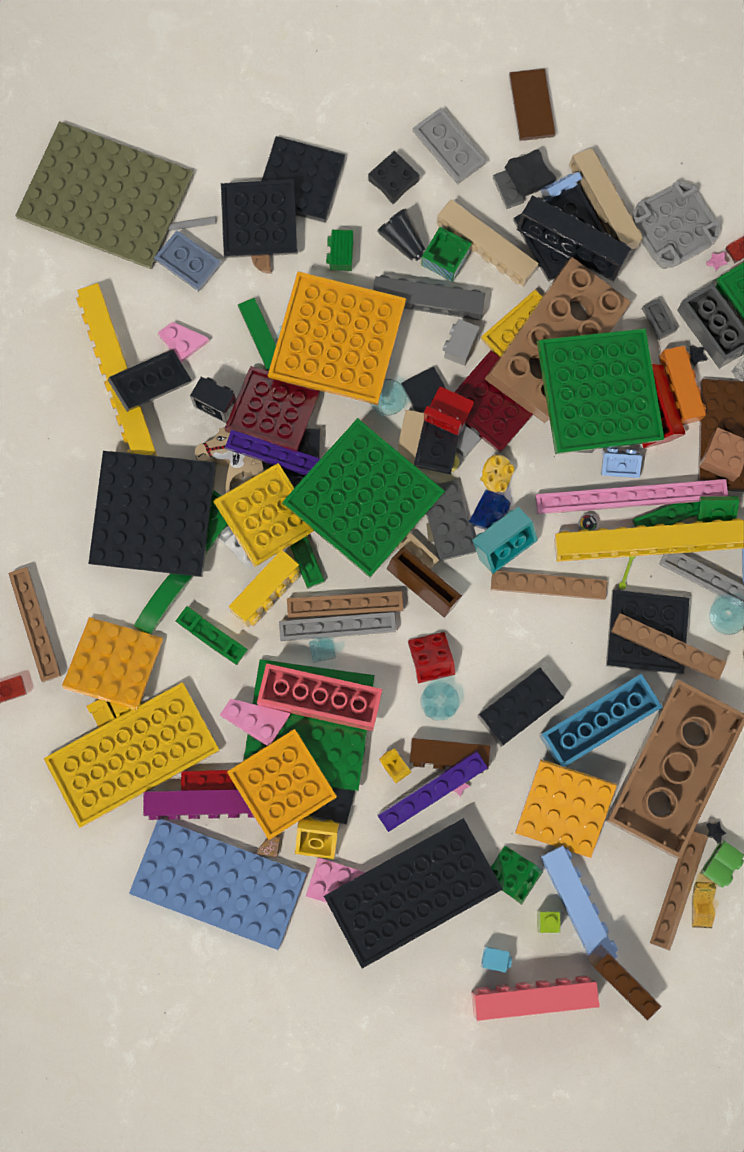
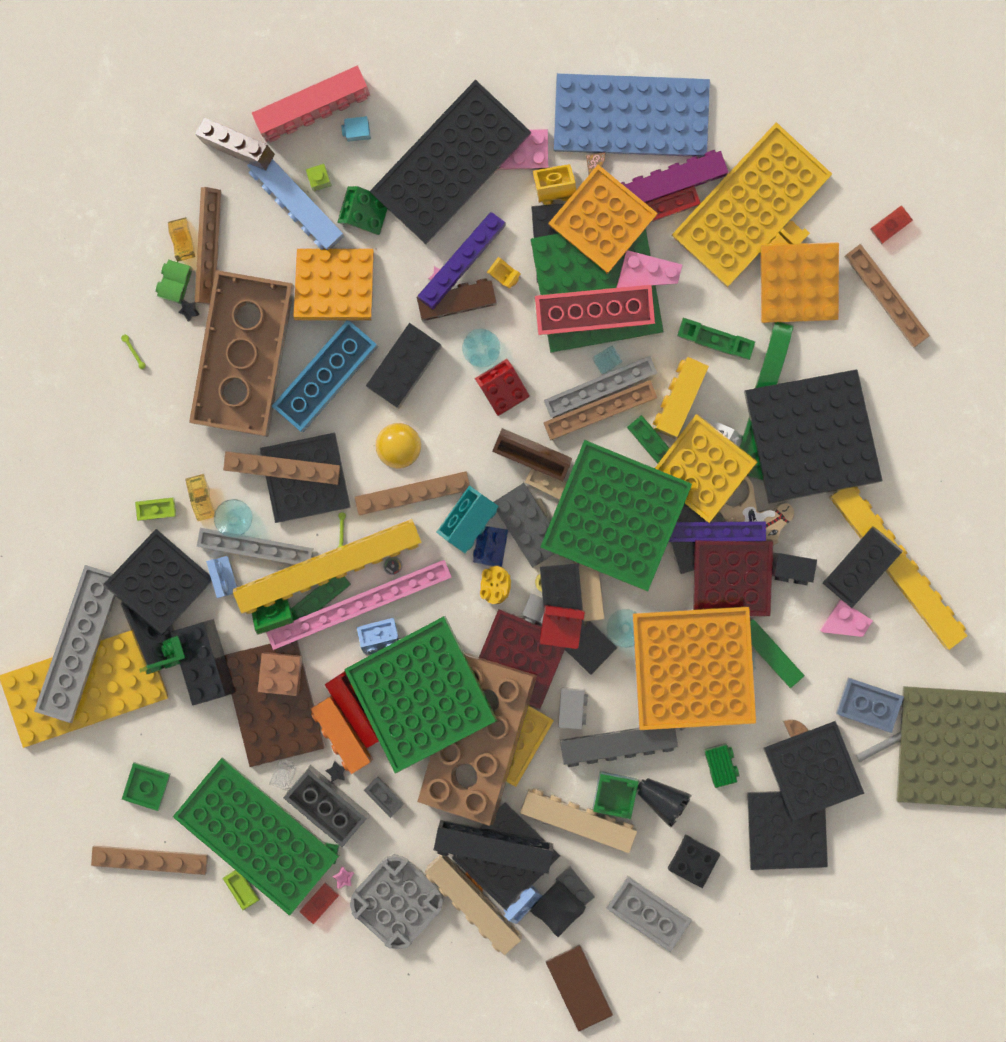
camera: 160 degrees right, 10 degrees up
none -> yellow piece [375,423,421,469]

